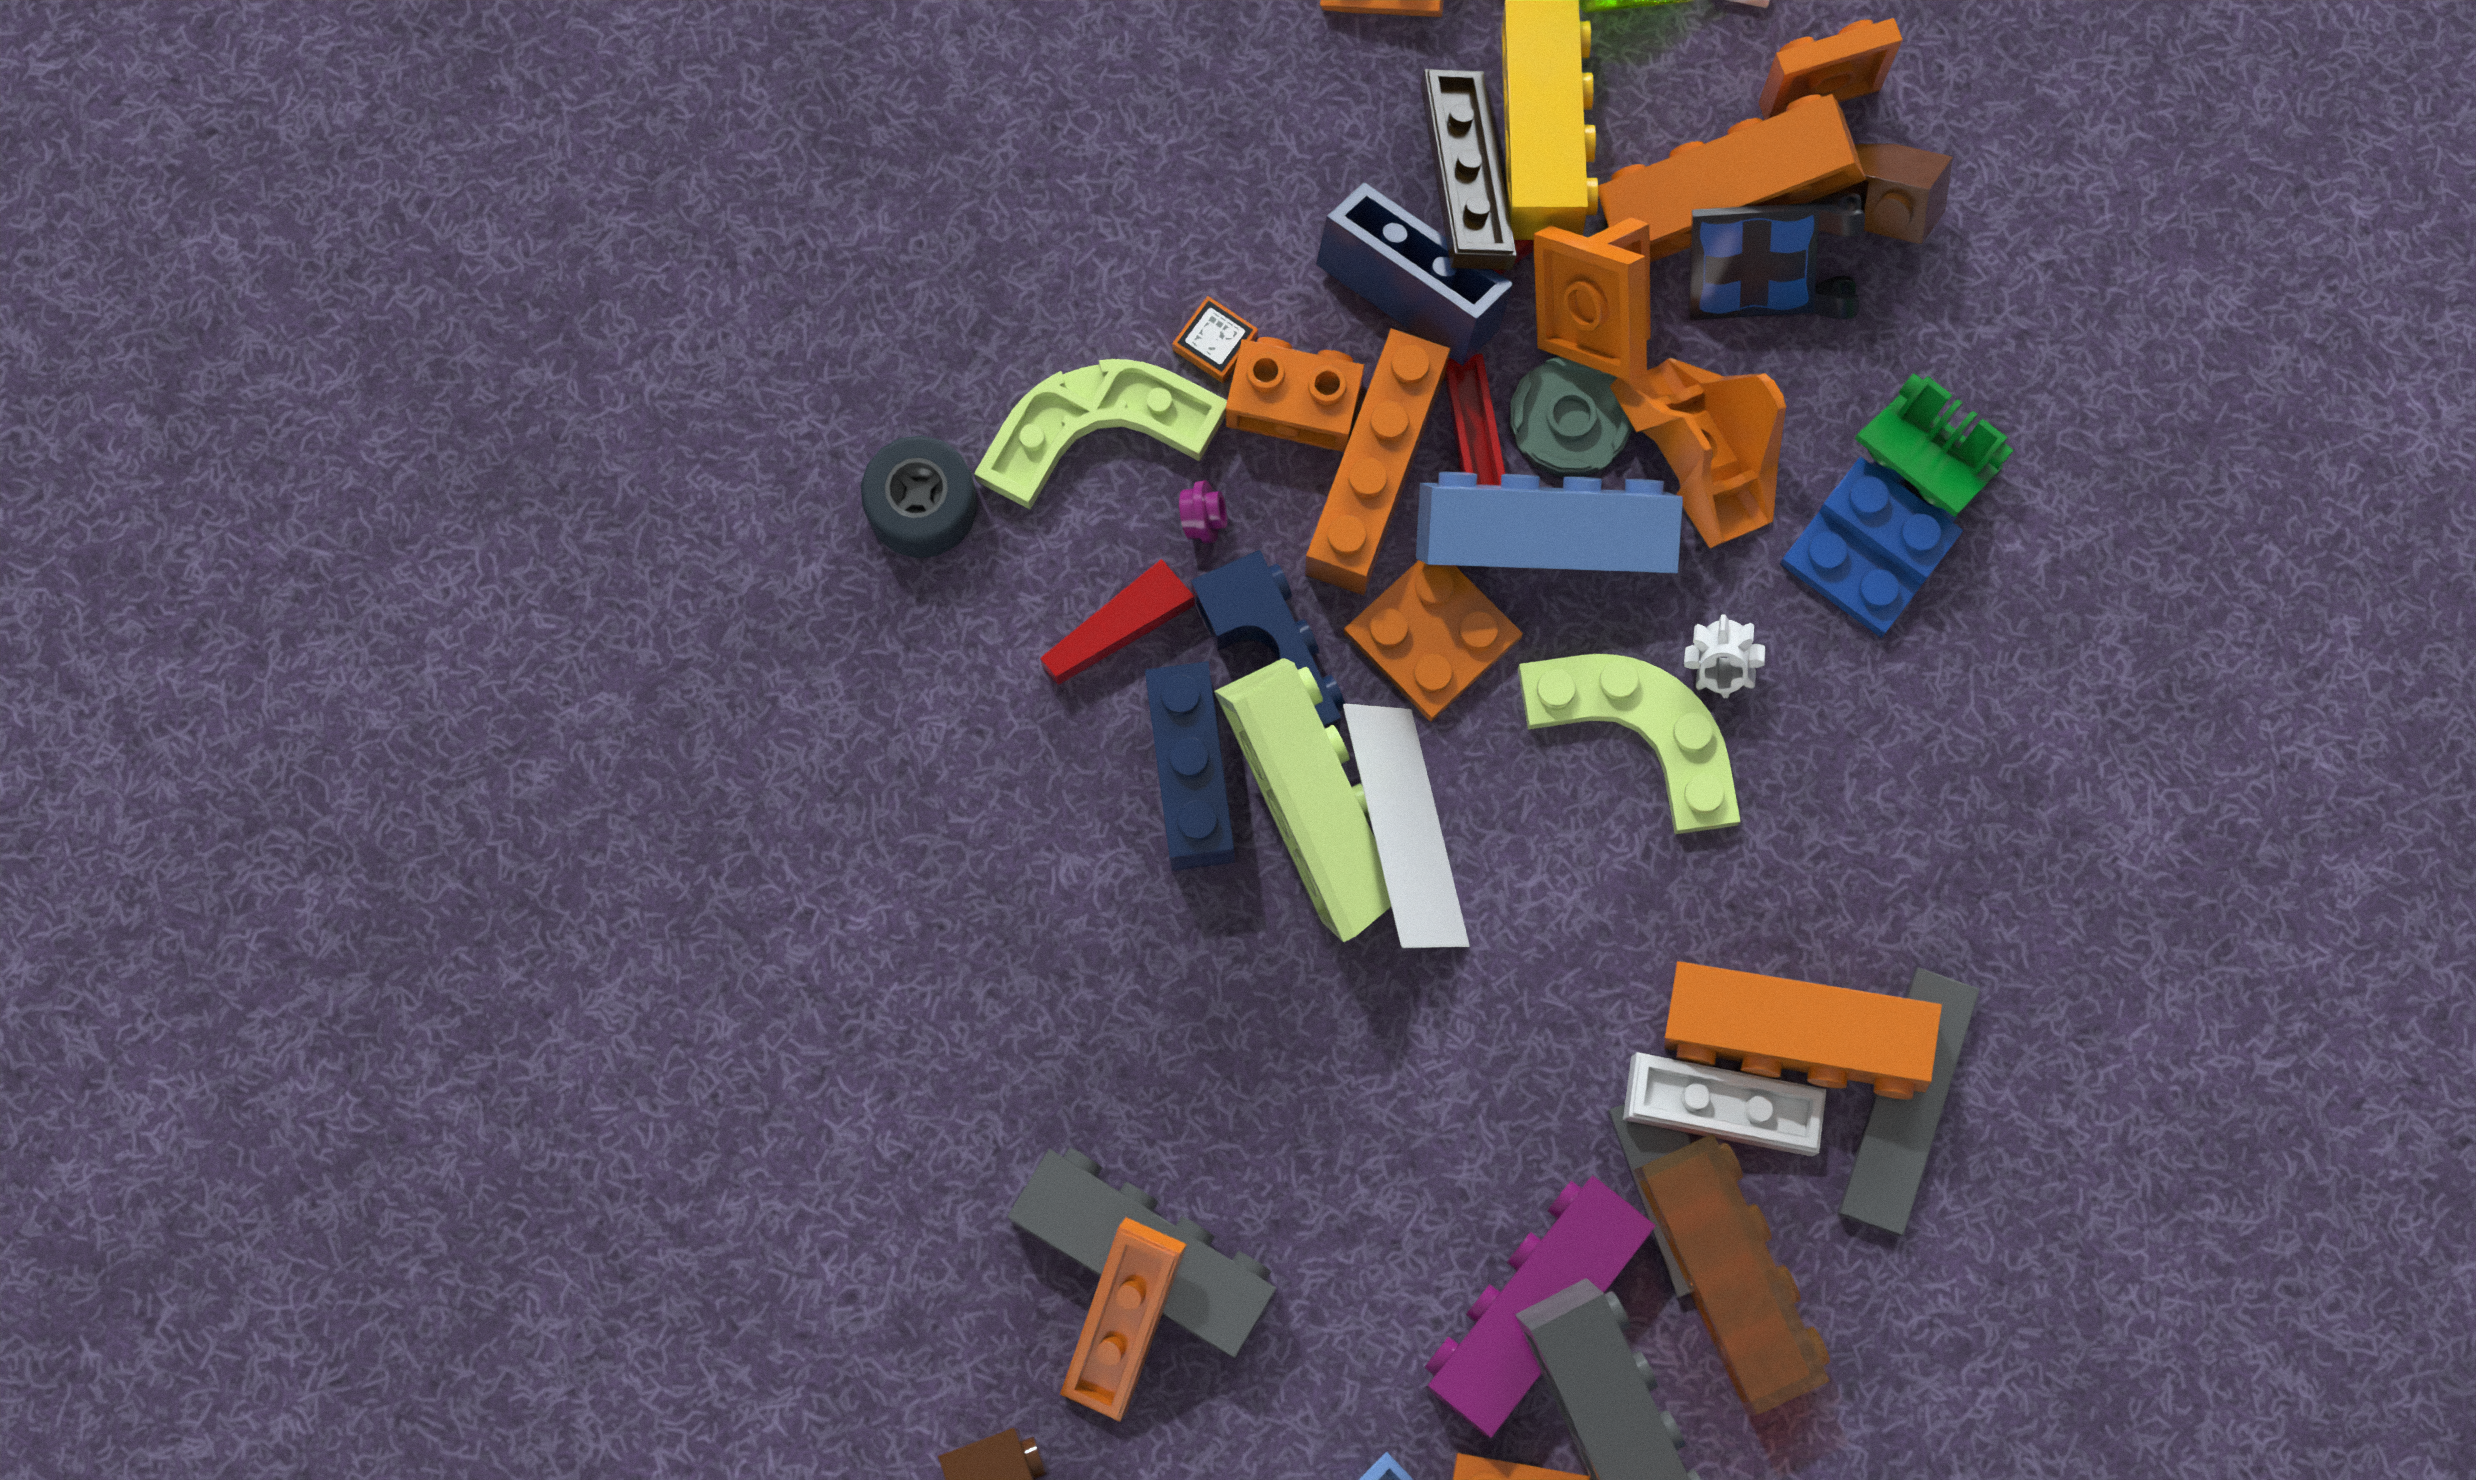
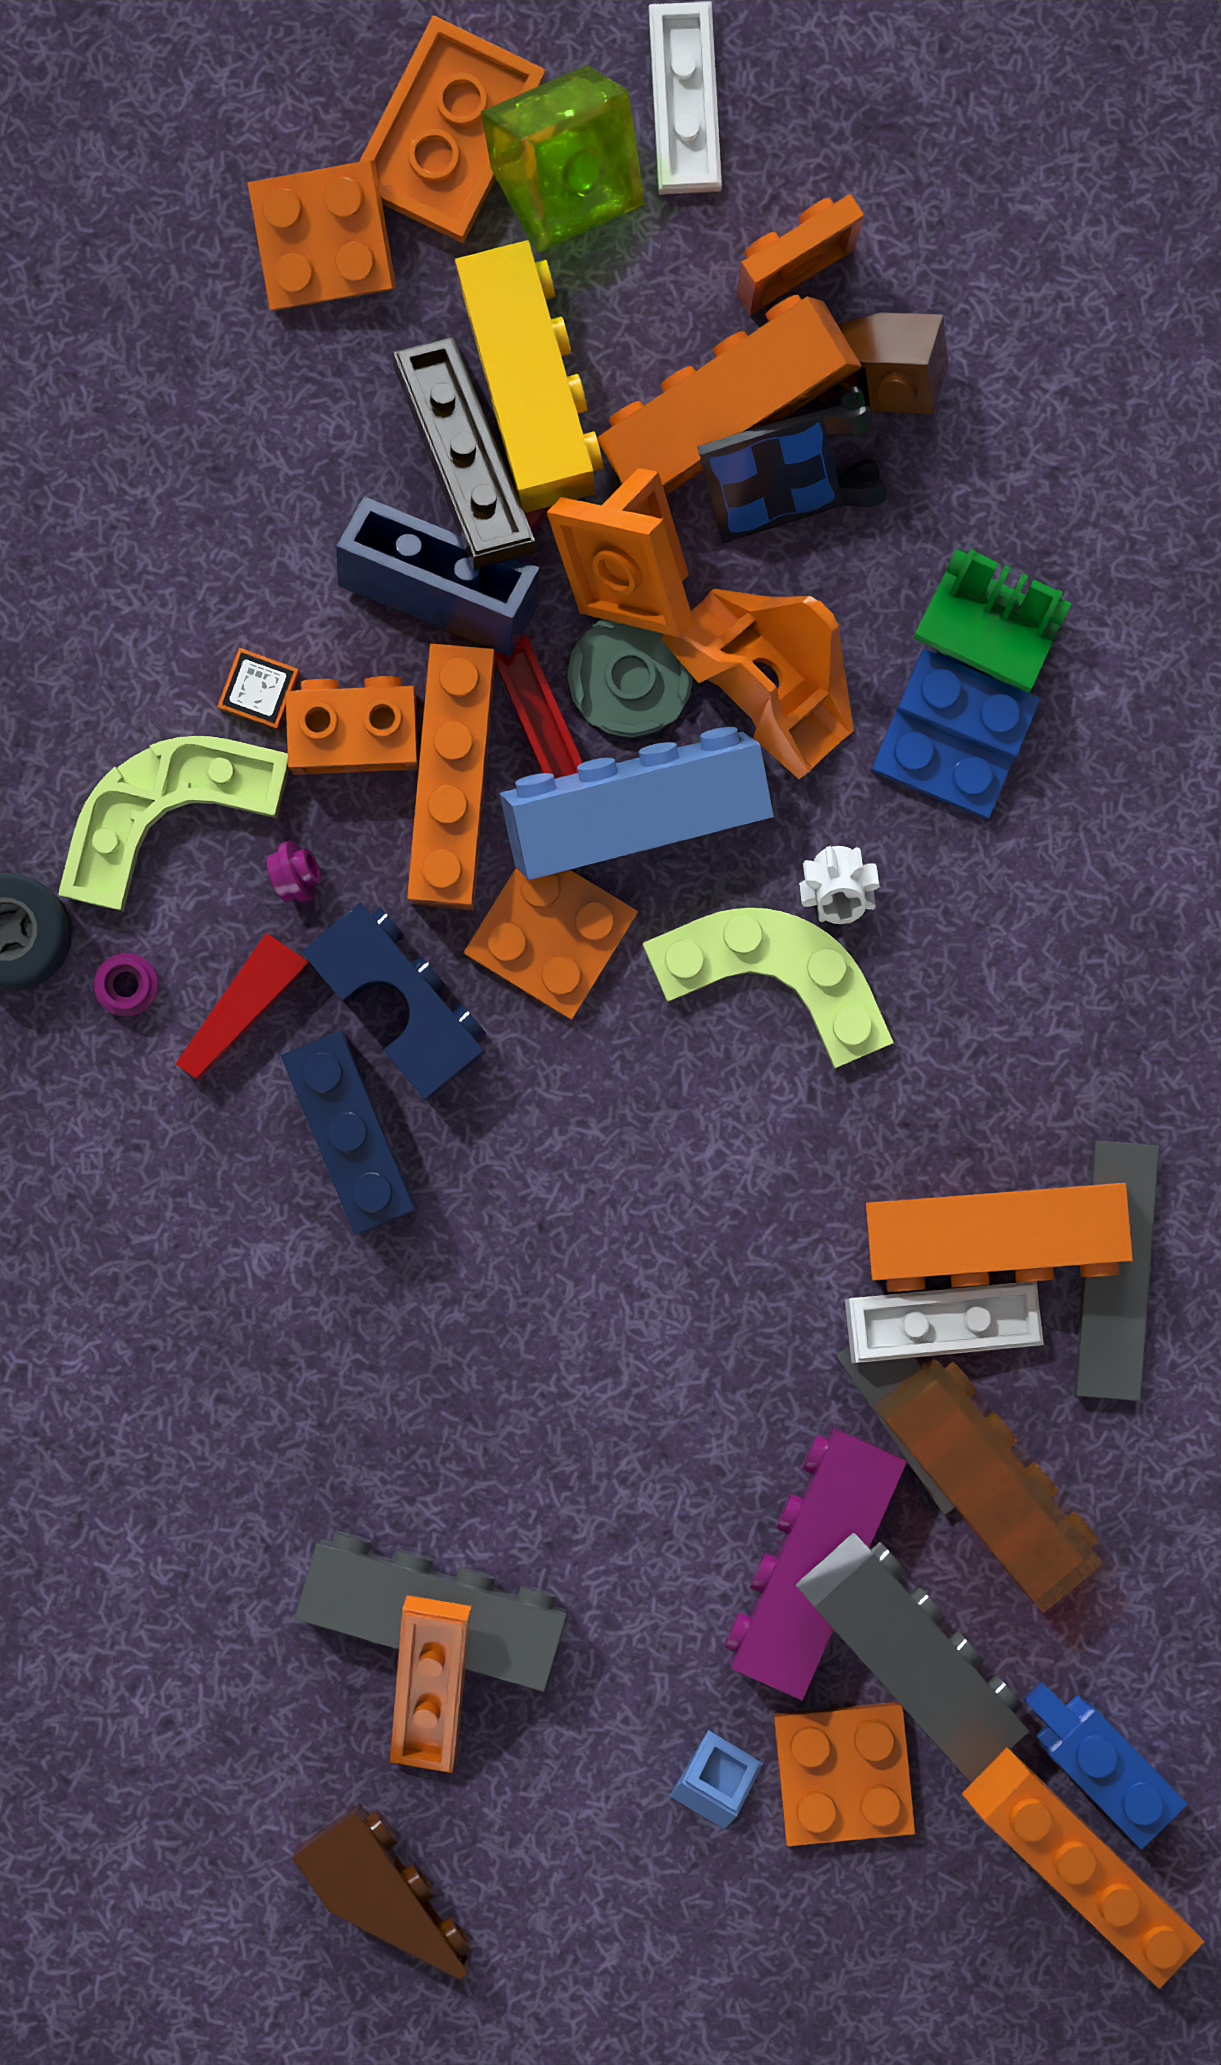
camera: 20 degrees left, 10 degrees up
yellowish green slope [1214,658,1391,942] -> none
white sticker [1343,704,1470,948] -> none
none -> magenta plate [94,953,159,1017]

